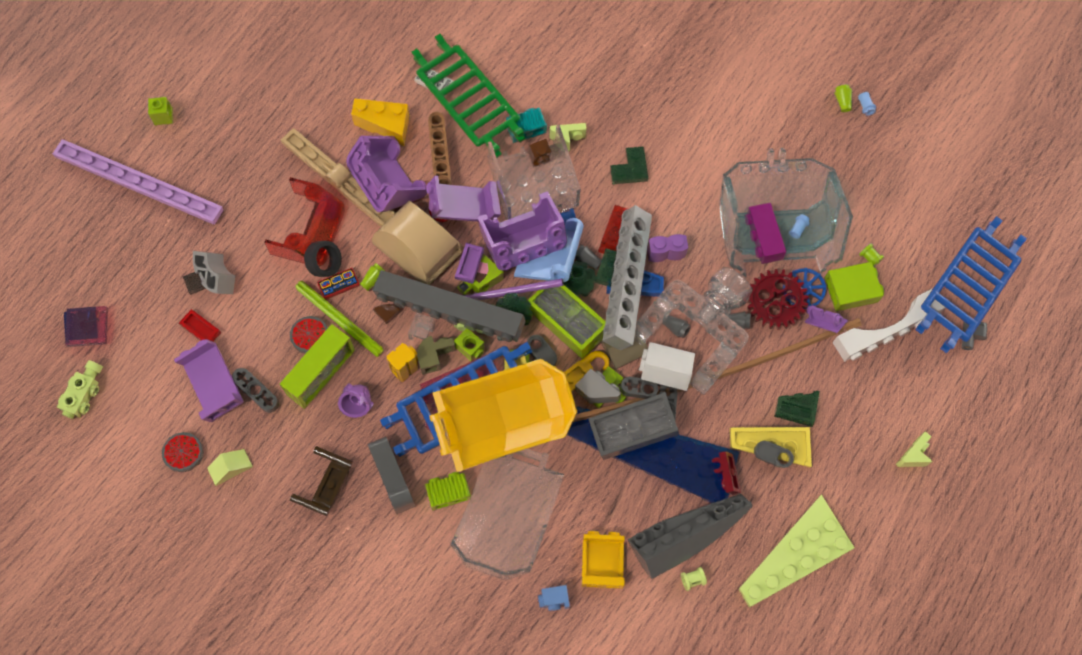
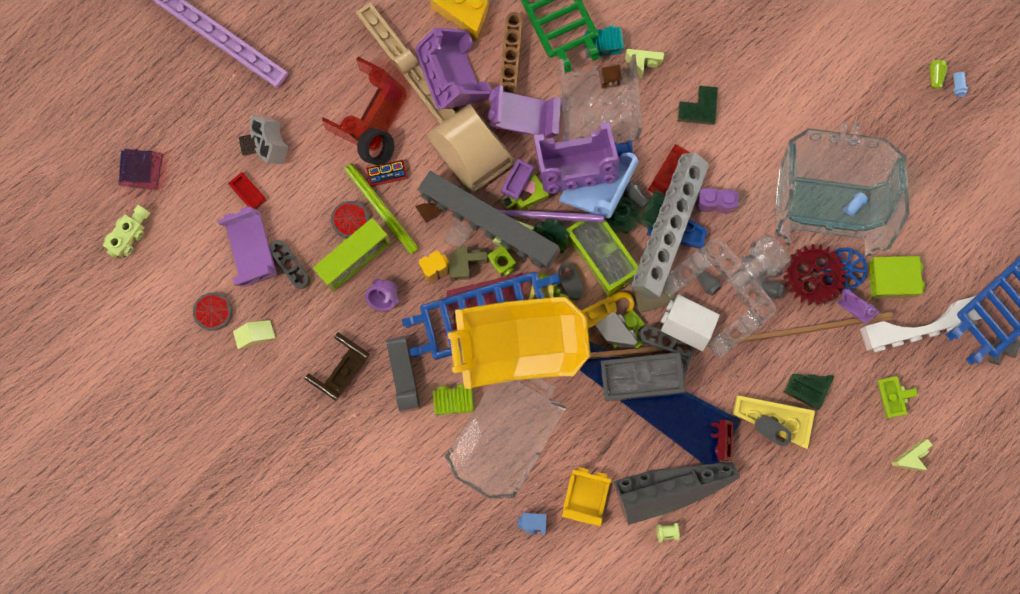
camera: 15 degrees right, 10 degrees up
lime cone [360,263,385,291] -> none
yellowish green wing [739,495,854,608] -> none
magenta brick [745,202,786,264] -> none
lime bush [859,243,884,267] -> none
none -> lime hinge [877,376,918,419]

